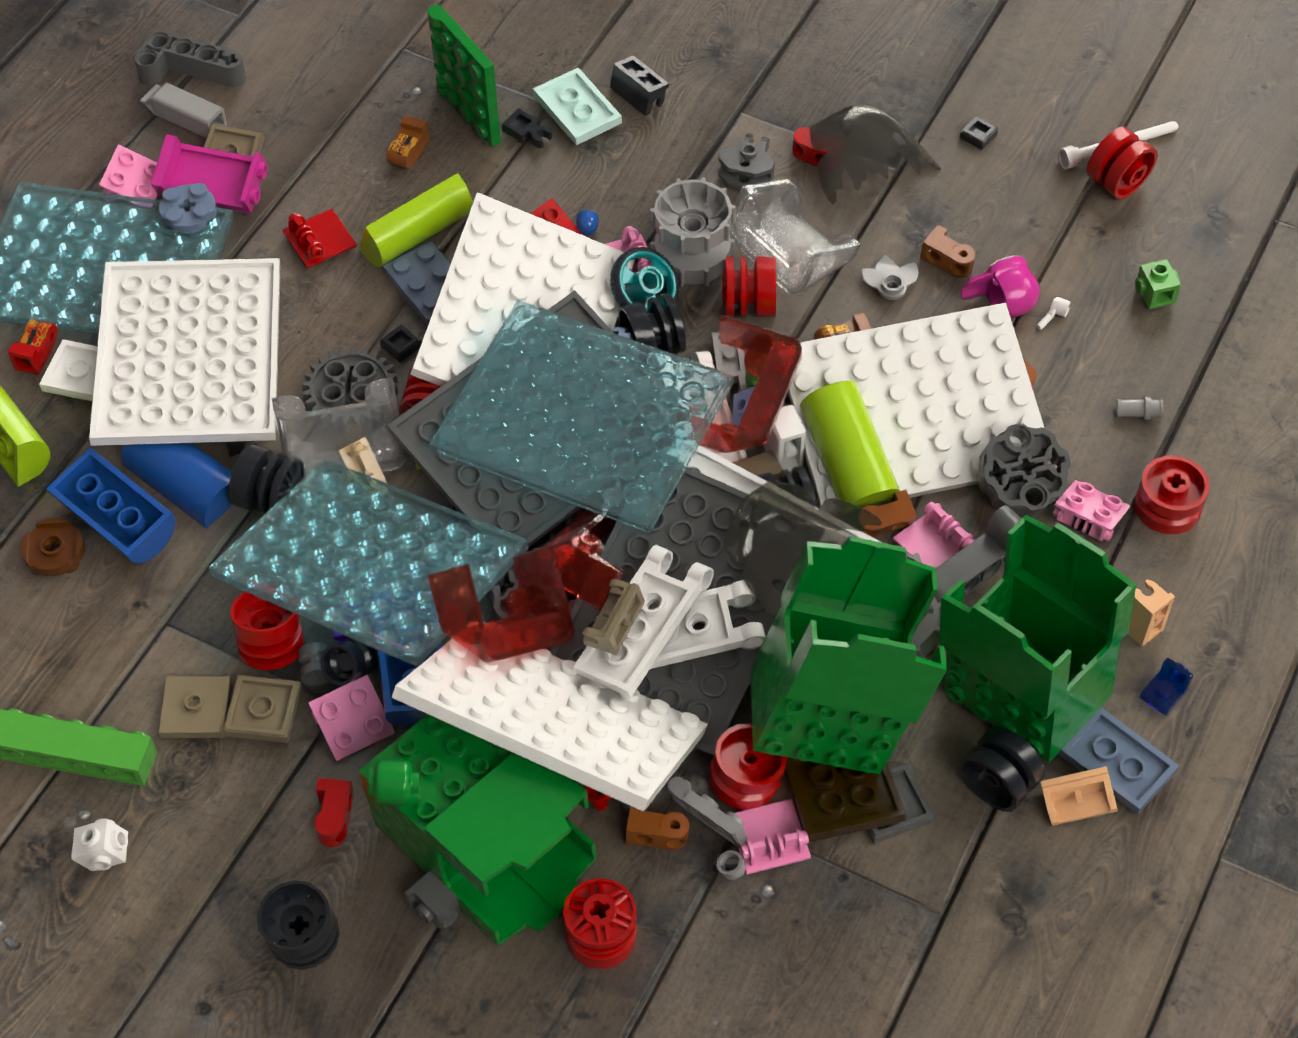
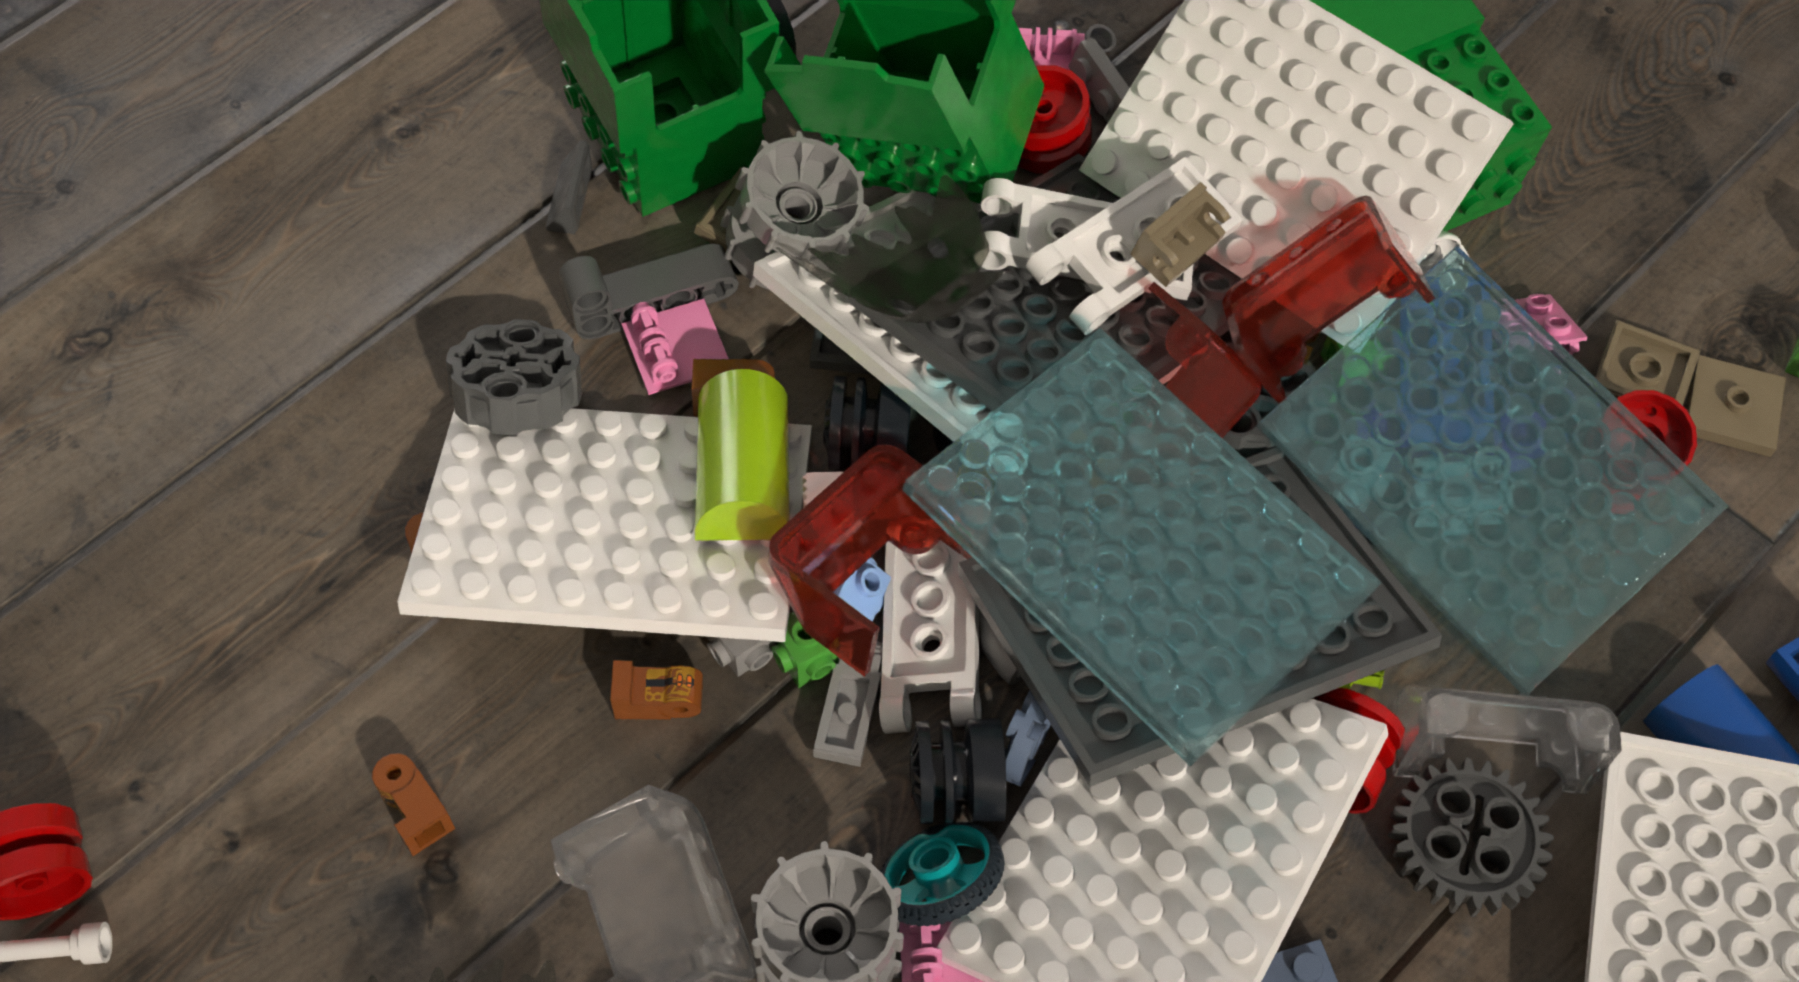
camera: 165 degrees left, 5 degrees up
black wheel [229,444,305,520] -> none
black wheel [257,880,340,970] -> none
red leg [314,778,354,847] -> none
tan hinge [338,437,391,504] -> none
green head [368,759,420,806] -> none
black tile [380,324,421,362] -> none
red wheel [722,256,776,318] -> none
light grey plate [862,255,918,300] -> none
dark pink piece [961,255,1040,318] -> none
white hand [1036,297,1070,330] -> none
bright pink hinge [1053,480,1130,542] -> none
light grey pin [1116,396,1163,420] -> none
light nougat hinge [1128,580,1175,647] -> none
red wheel [1134,455,1210,535] -> none
bright green brick [1135,259,1181,309] -> none
clear blue bracket [1139,657,1194,716] -> none

